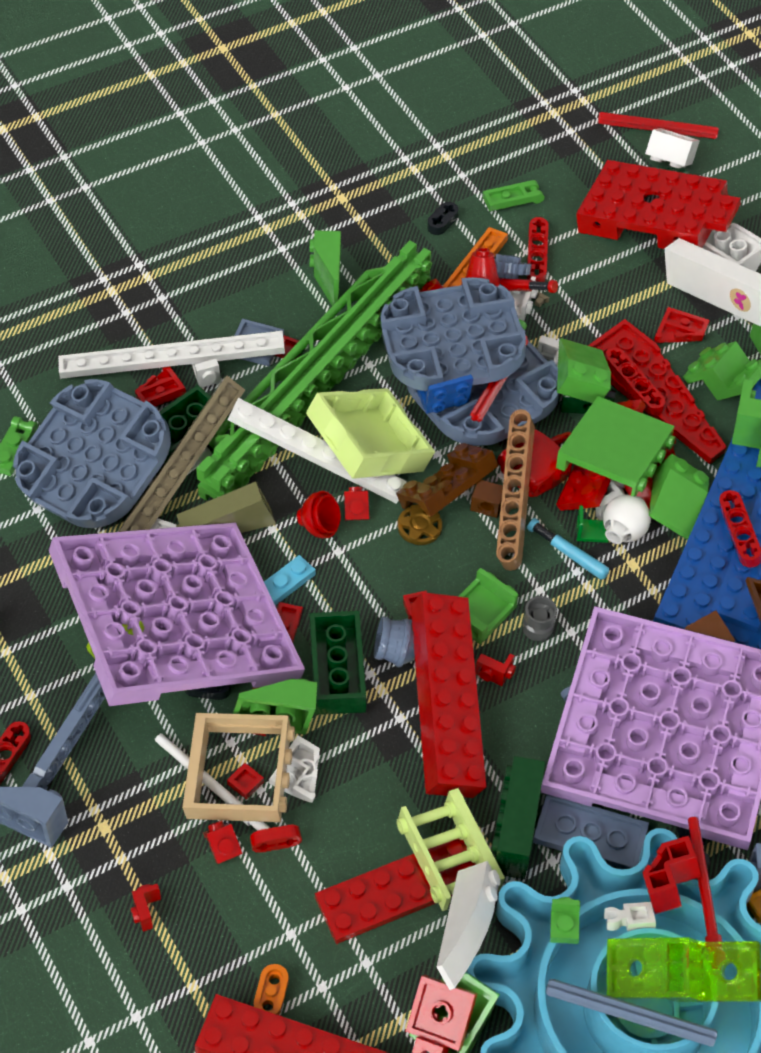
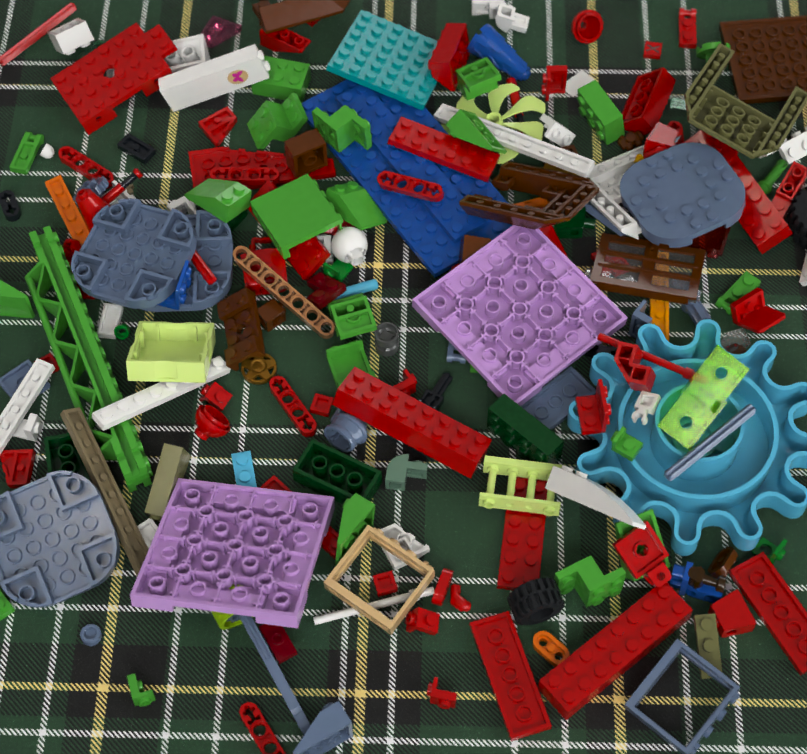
camera: 55 degrees left, 5 degrees up
none -> white hinge [40,143,55,159]
none -> sand blue tile [80,624,102,646]
none -> white tile [97,303,124,339]
none -> green hinge [114,323,130,340]
none -> black plate [117,133,156,165]
none -> dark red brick [259,624,297,664]
none -> red beam [269,376,317,437]
none -> reddish brown brick [284,128,328,178]
none -> dark red plate [306,272,347,310]
none -> bright green bracket [327,293,377,340]
none -> sand green brick [385,454,428,491]
none -> black connector [419,373,453,411]
none -> red arm [450,584,471,612]
none -> red plate [469,611,552,741]
none -> black tyre [507,578,565,625]
none -> bright green bracket [554,555,626,607]
none -> red bracket [575,379,611,435]

